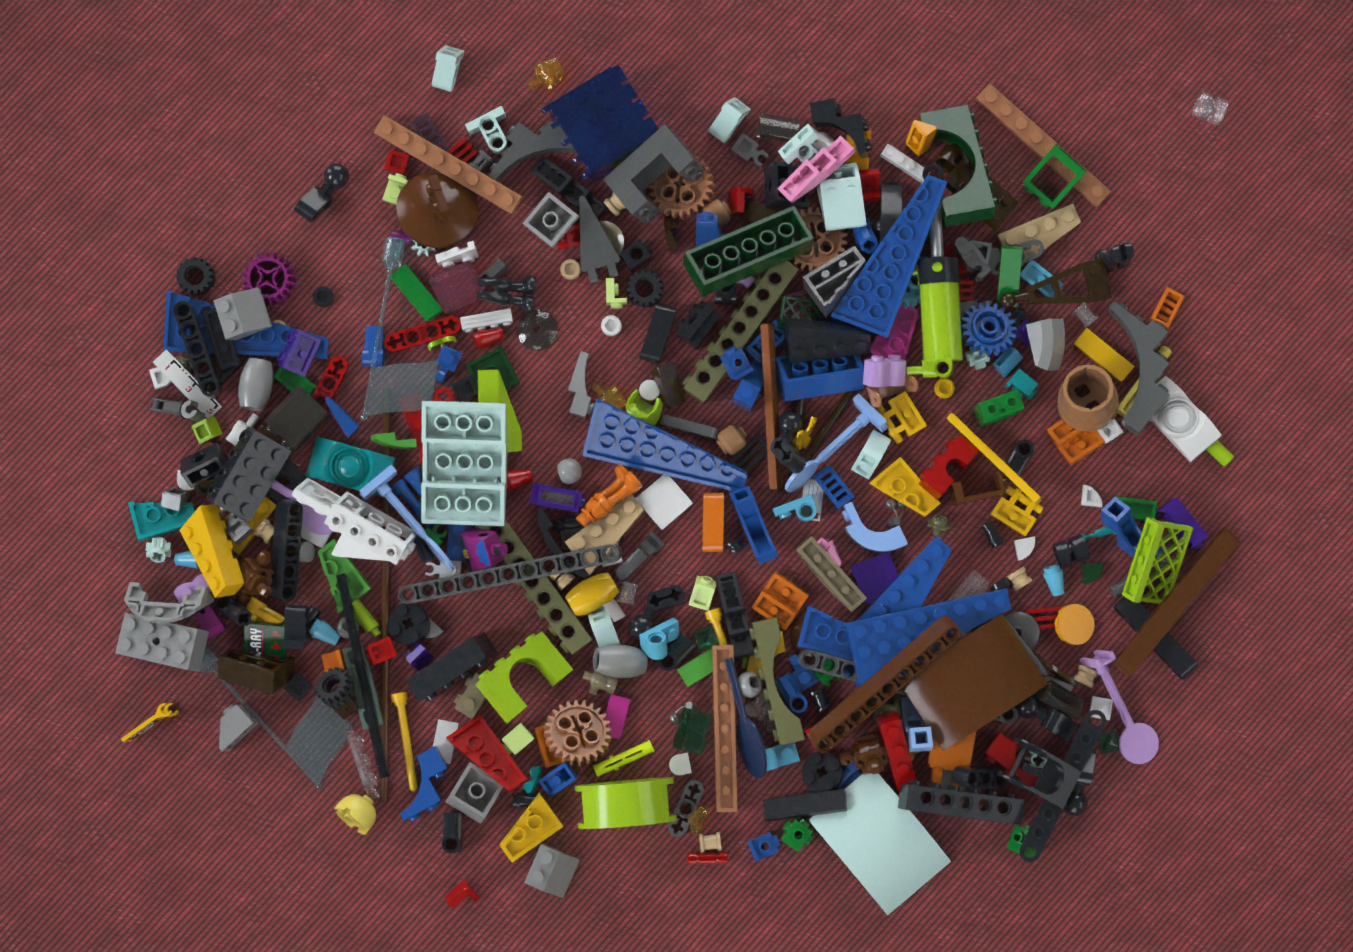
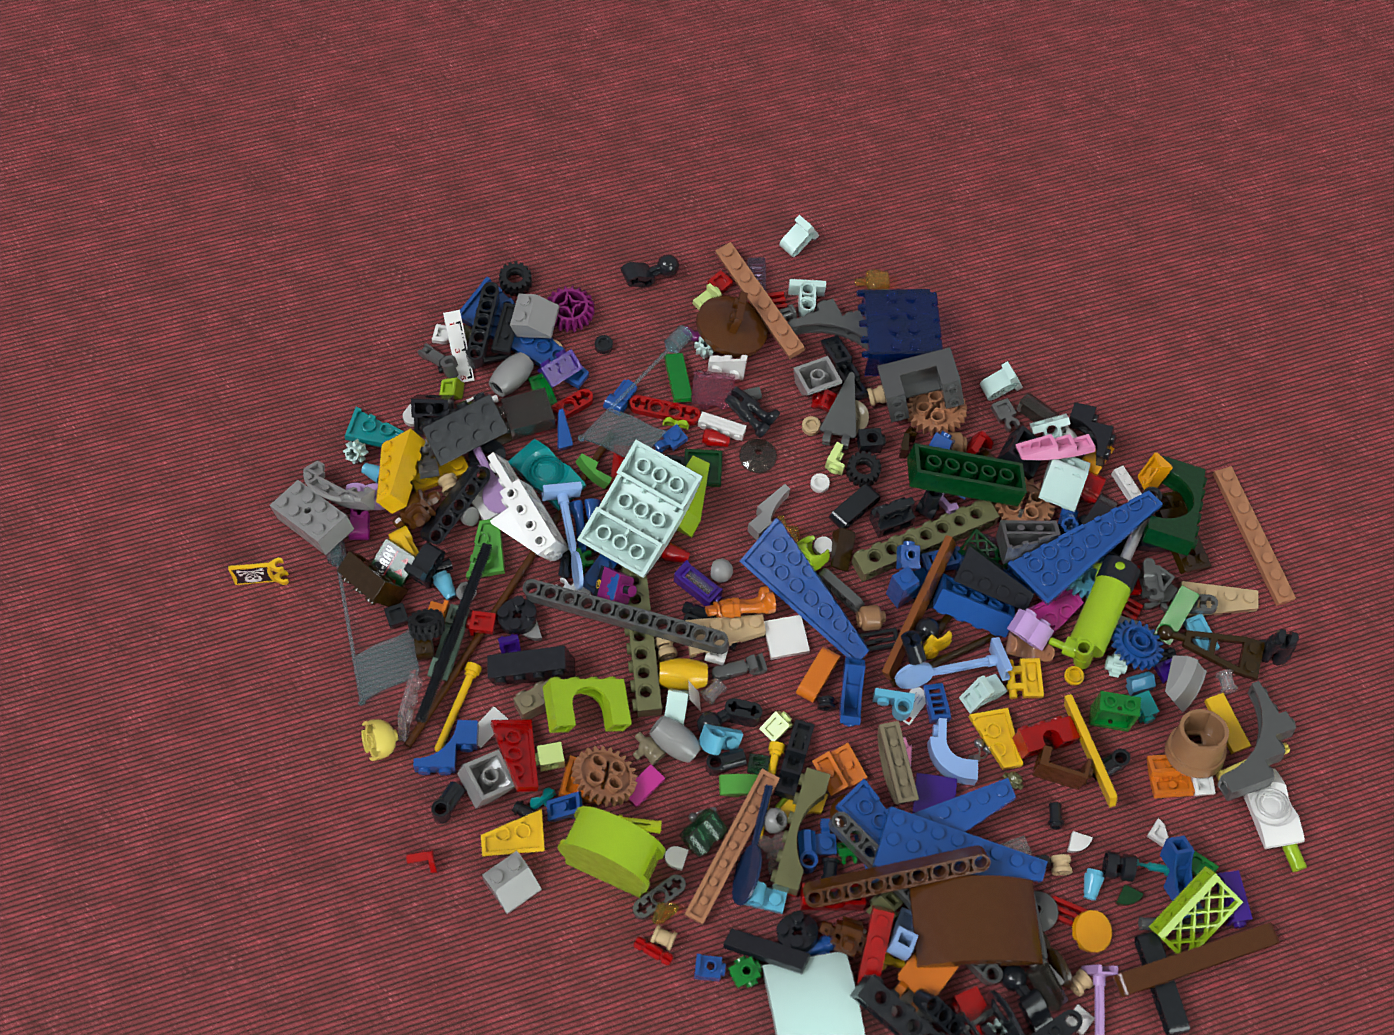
camera: 25 degrees right, 20 degrees down
slope [161,487,191,511] -> none
black piece [216,596,252,627] -> none
light grey slope [219,704,260,752] -> none
lime cylinder [352,599,381,638] -> none
black slope [538,508,589,579] -> none
yellow plate [990,485,1044,537] -> none
green window [1022,144,1088,209] -> none
orange slope [1147,287,1185,330] -> none

